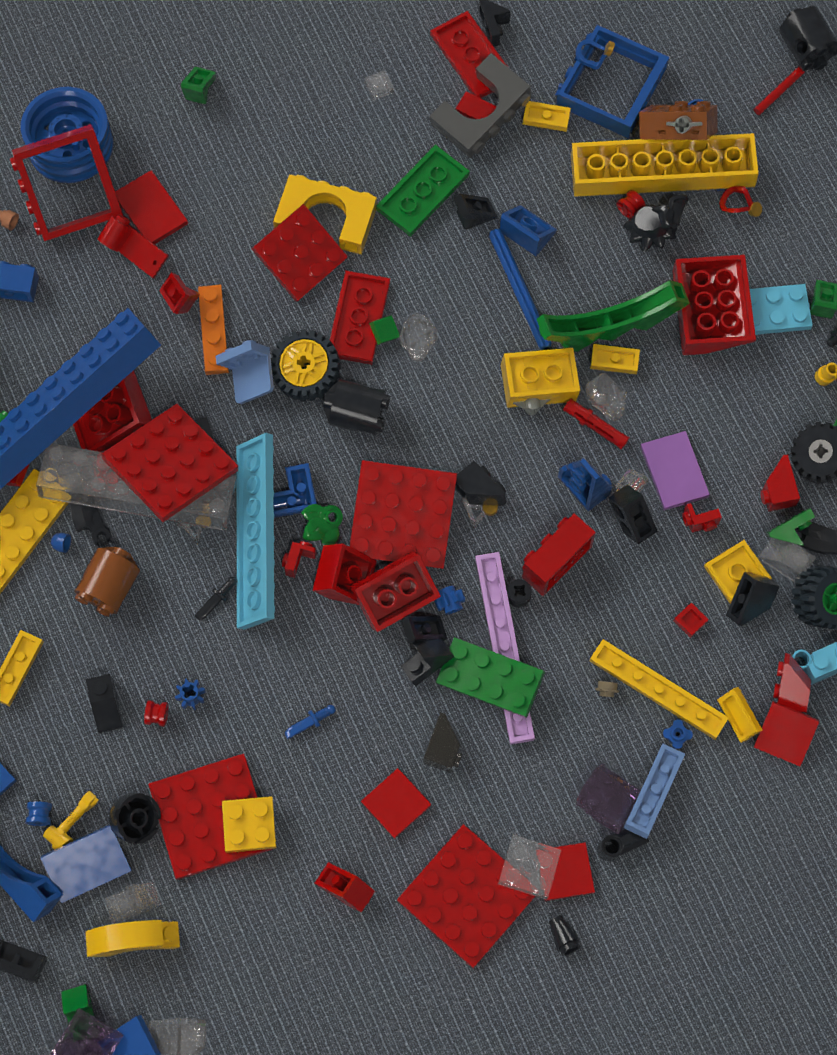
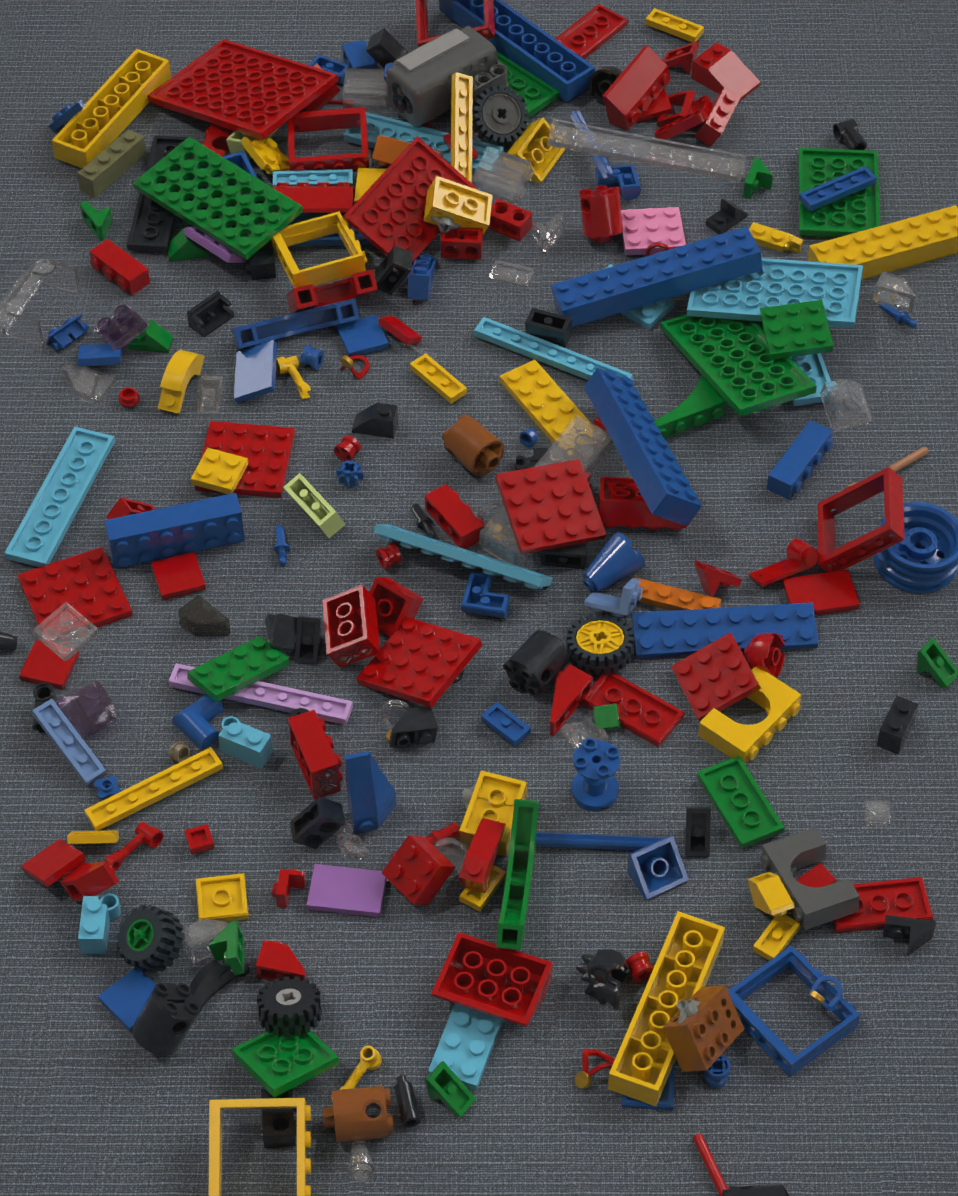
camera: 115 degrees right, 20 degrees down
black cylinder [109,793,161,844] -> none
red bracket [282,541,317,578] -> none
green plate [301,504,343,546] -> none
blue gear [435,585,466,615] -> none
black slope [726,572,780,626] -> none
none -> medium azure plate [4,427,115,567]
none -> blue brick [104,493,245,569]
none -> red brick [104,822,164,872]
none -> red plate [118,387,140,407]
none -> blue brick [172,694,224,751]
none -> medium azure hinge [218,716,273,769]
none -> yellowish green brick [283,473,346,538]
none -> red piece [340,355,370,380]
none -> red wheel [375,542,402,570]
none -> red brick [382,835,456,905]
none -> red brick [424,484,485,549]
none -> red slope [459,818,506,893]
none -> blue plate [481,702,531,747]
none -> red slope [550,664,593,737]
none -> blue piece [571,738,621,812]
none -> blue cone [583,532,645,592]
none -> blue plate [631,602,819,658]
none -> red cylinder [744,633,785,677]
none -> yellow slope [747,872,795,917]
none -> black brick [877,696,918,755]

